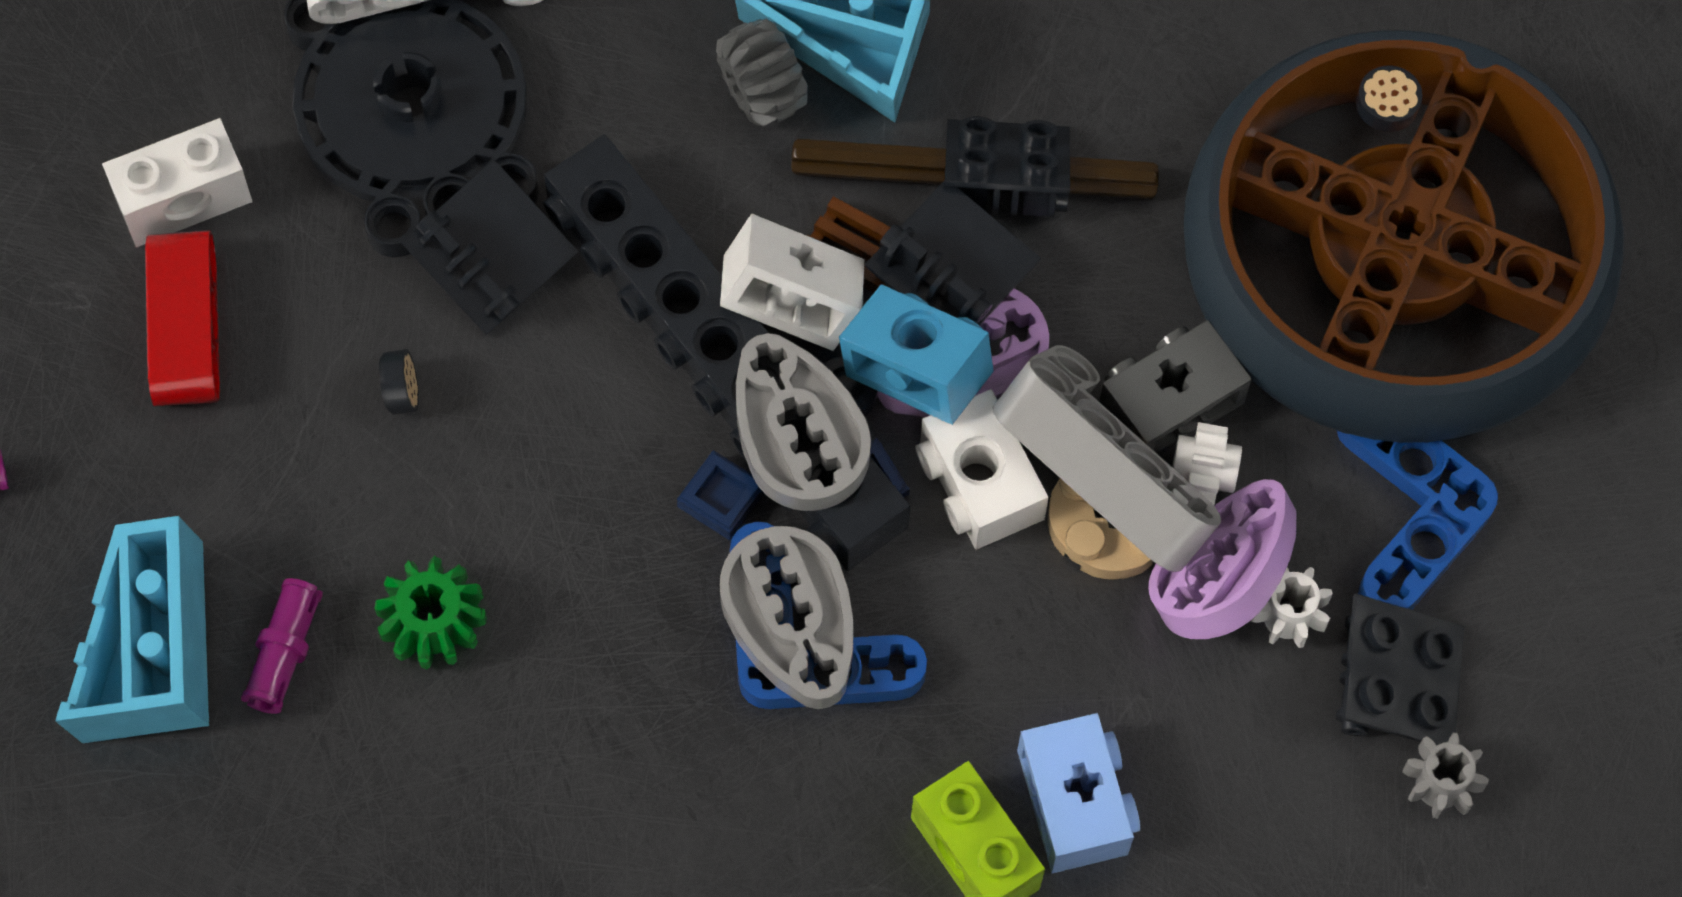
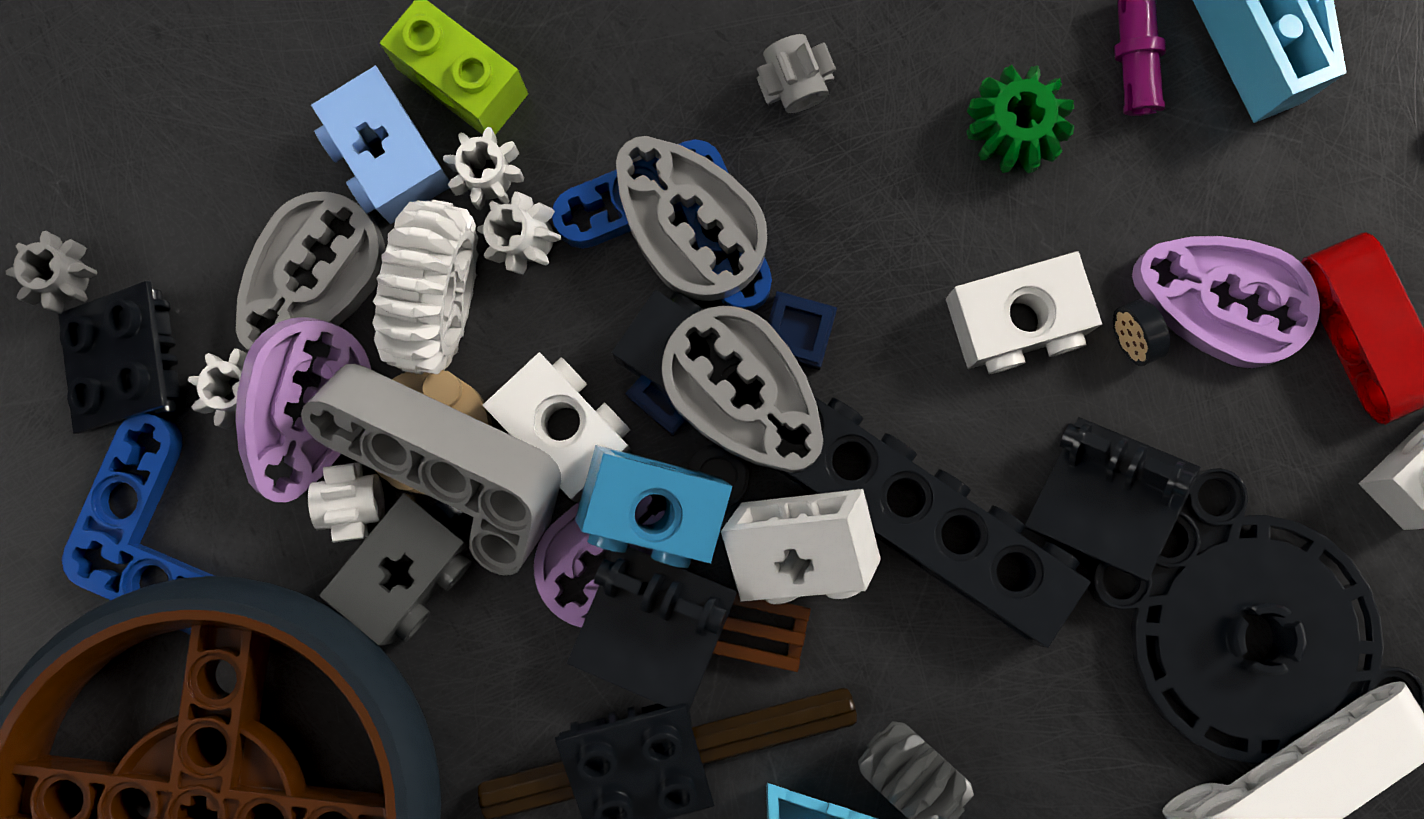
camera: 170 degrees right, 15 degrees up
none -> light grey piece [236,192,386,350]
none -> white gear [372,200,479,375]
none -> white gear [443,127,524,210]
none -> white gear [477,192,561,274]
none -> light grey gear [757,34,836,113]
none -> white brick [946,251,1102,374]
none -> lavender piece [1132,236,1320,368]

